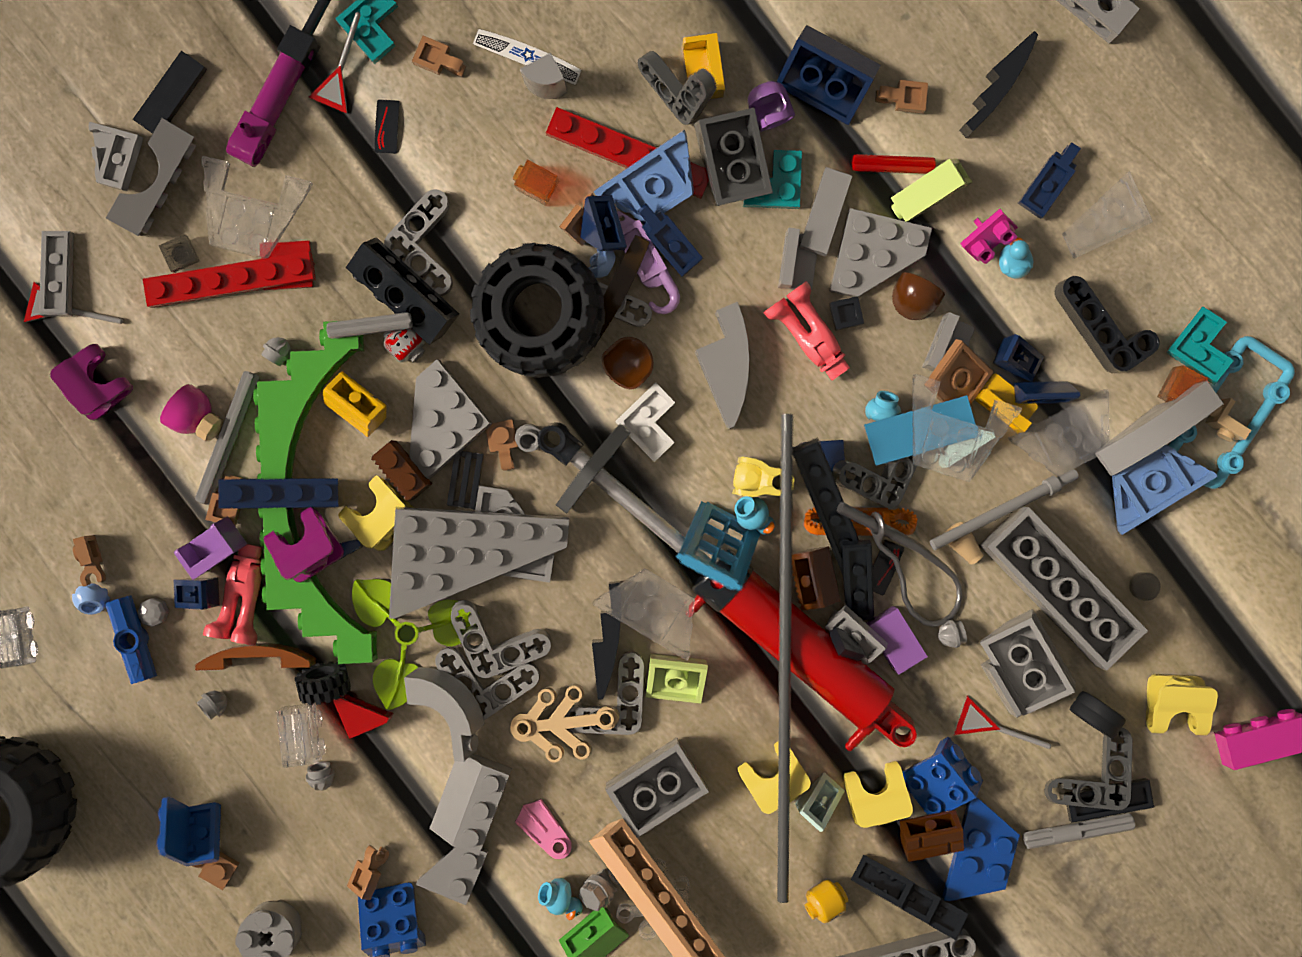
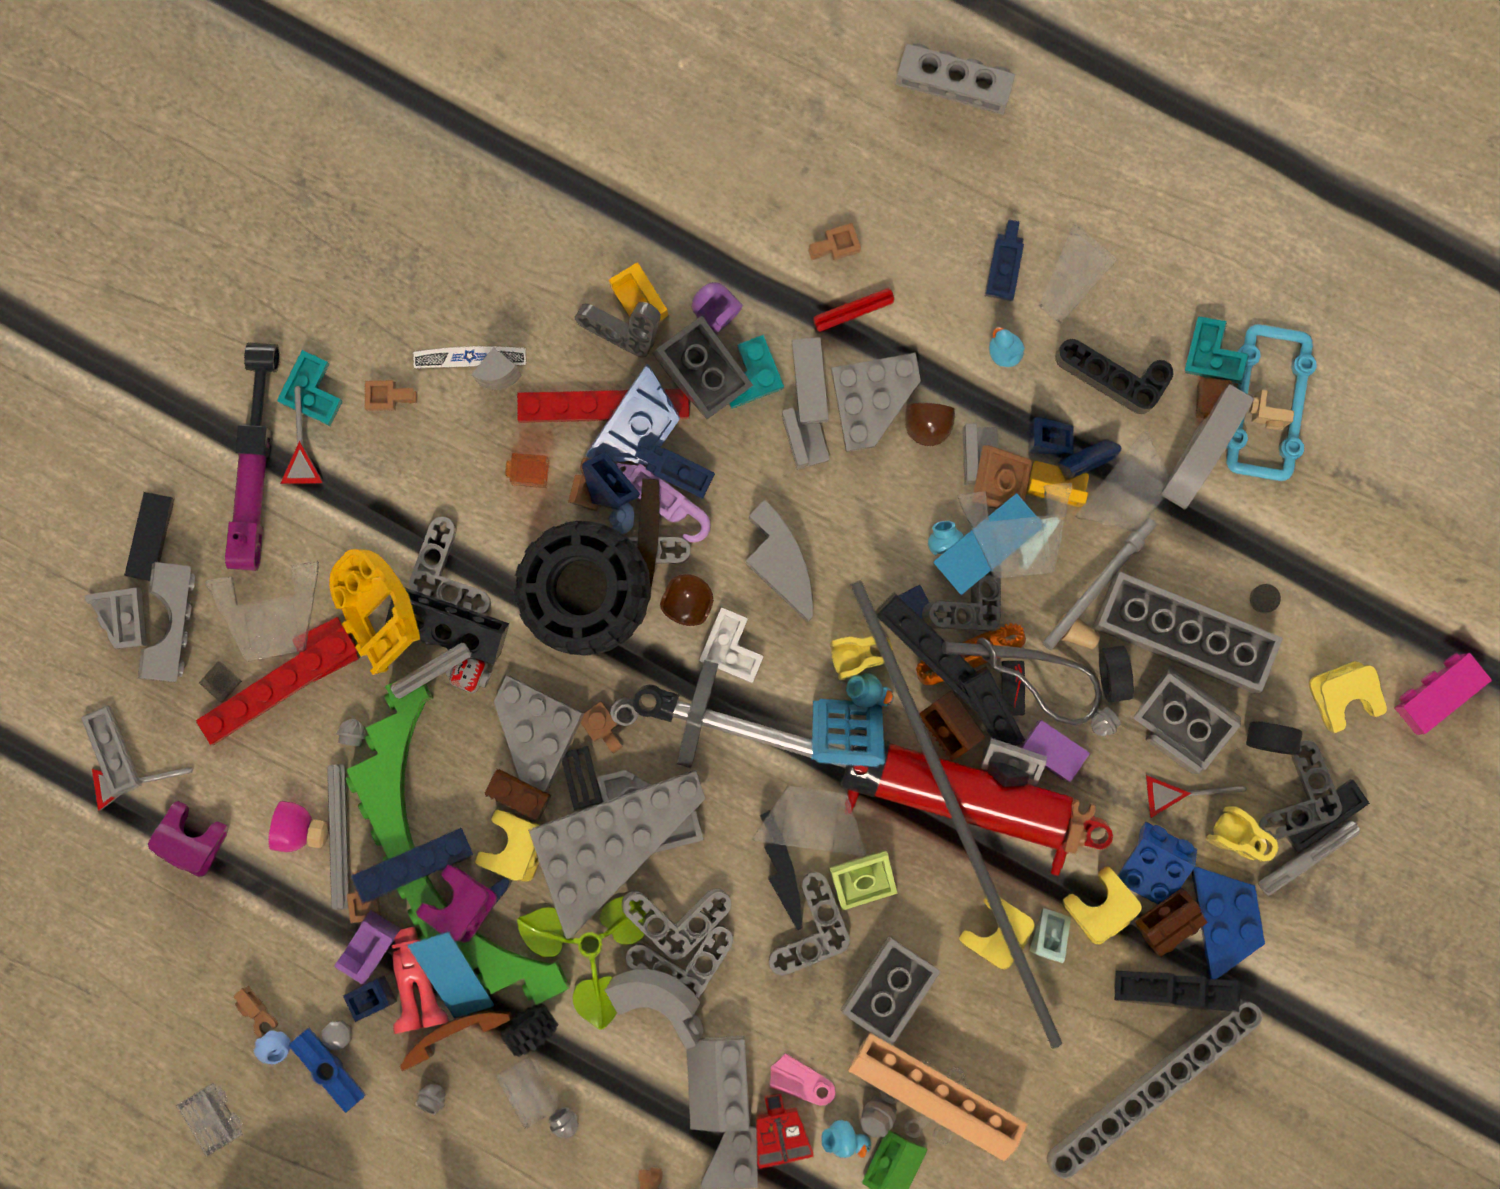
camera: 25 degrees left, 5 degrees down
yellow brick [323,371,387,437] -> none
red slope [334,694,394,739] -> none
black sticker [375,99,400,154] -> none
tan plant [510,684,620,762] -> none
coral piece [763,281,850,381] -> none
dark blue slope [777,25,881,125] -> none
yellow head [804,880,848,923] -> none
black plate [829,296,864,331] -> none
yellowish green slope [891,158,972,222] -> none
black slope [959,31,1038,138] -> none
dark pink hips [960,209,1018,264] -> none
medium blue wing [1112,445,1218,535] -> none
none -> yellow slope [329,549,420,675]
none -> dark azure sticker [407,932,495,1018]
none -> red torso [756,1093,814,1169]
none -> medium nougat plate [1062,799,1095,854]
none -> black tyre [1099,646,1134,703]
none -> light yellow piece [1206,807,1278,861]

